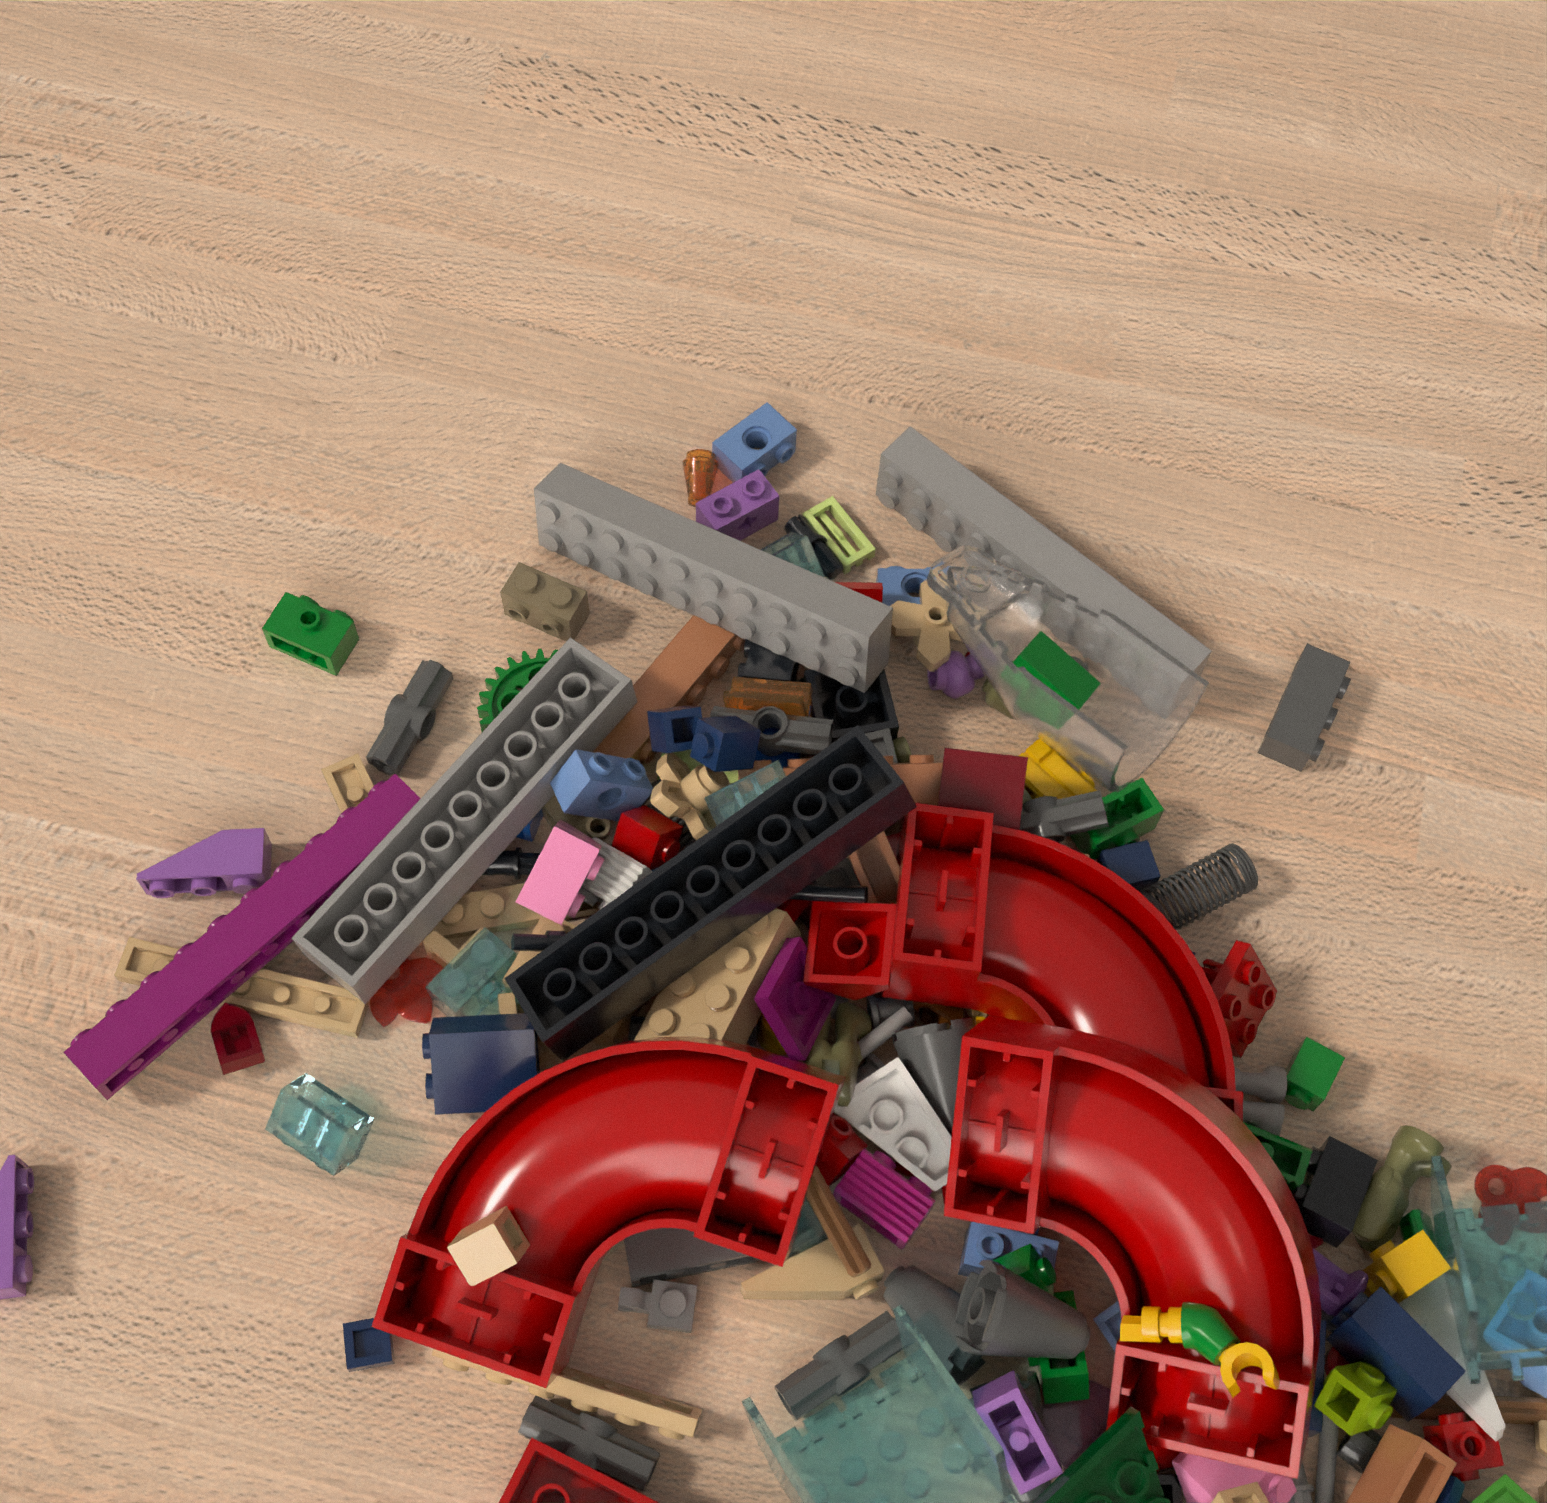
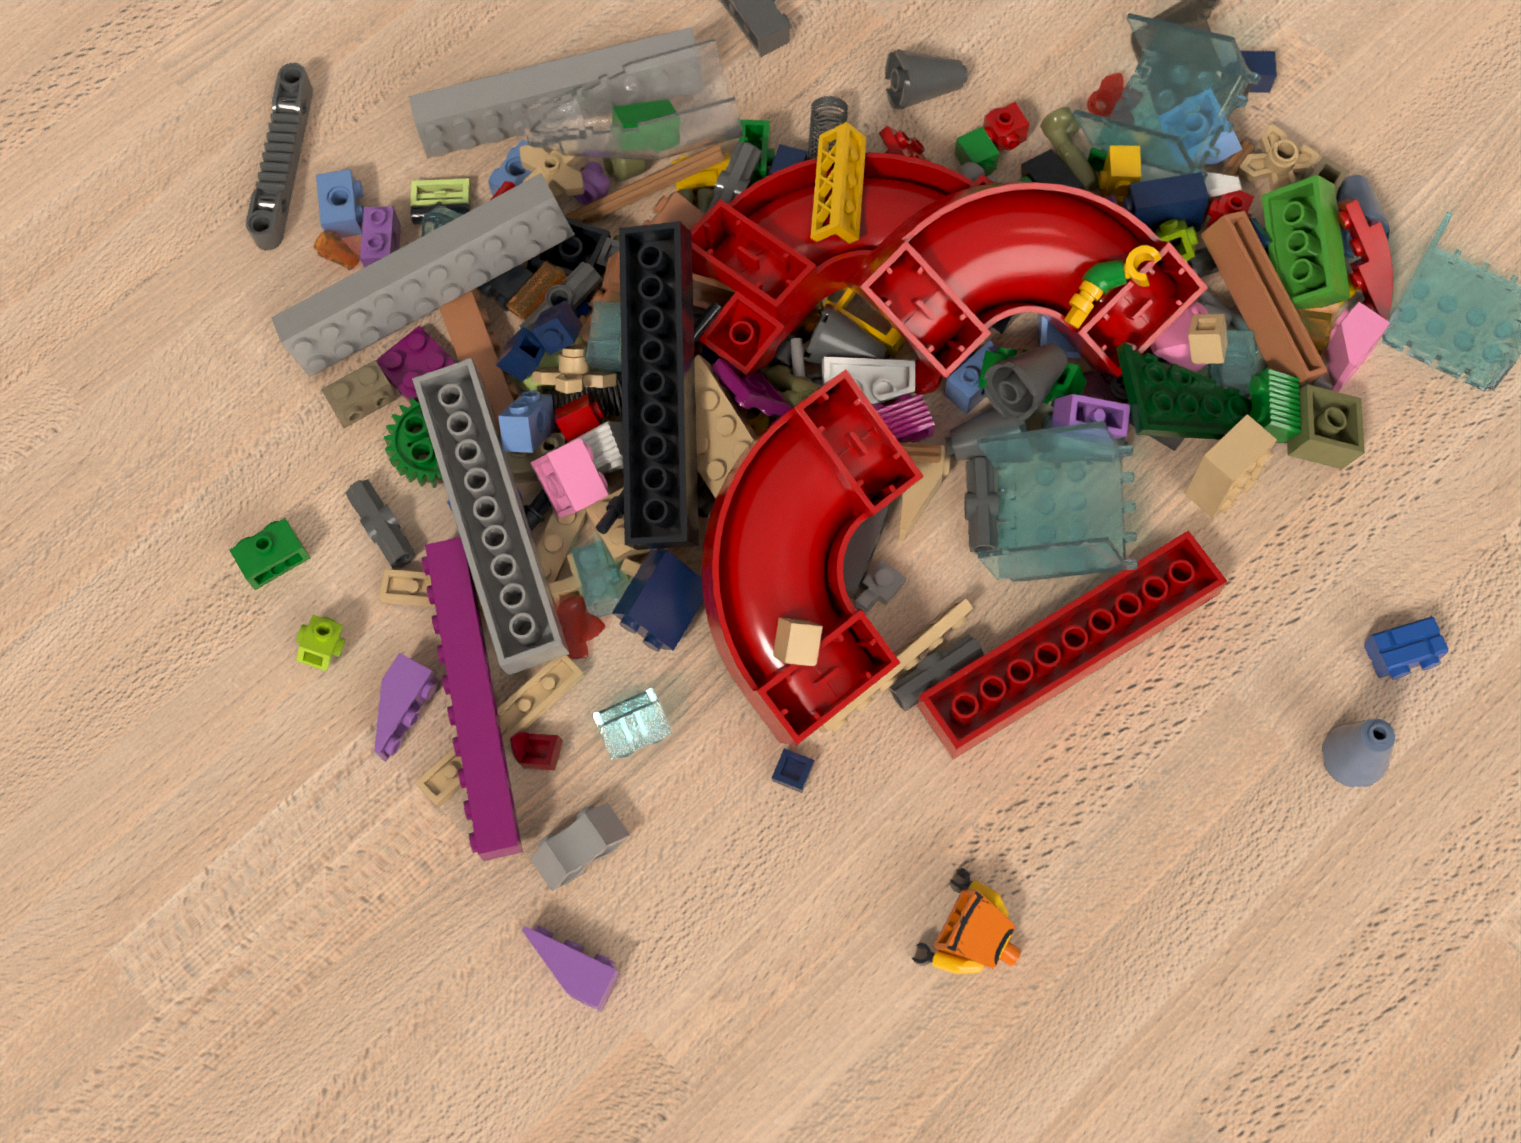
camera: 50 degrees left, 5 degrees up
dark red tile [938,747,1028,830] -> none
none -> dark grey gear [246,63,313,250]
none -> lime brick [296,615,346,672]
none -> magenta plate [376,325,456,404]
none -> light grey brick [530,803,630,891]
none -> medium nougat axle [565,144,725,224]
none -> yellow fence [811,122,866,244]
none -> dark grey cone [885,49,968,109]
none -> red brick [983,102,1030,153]

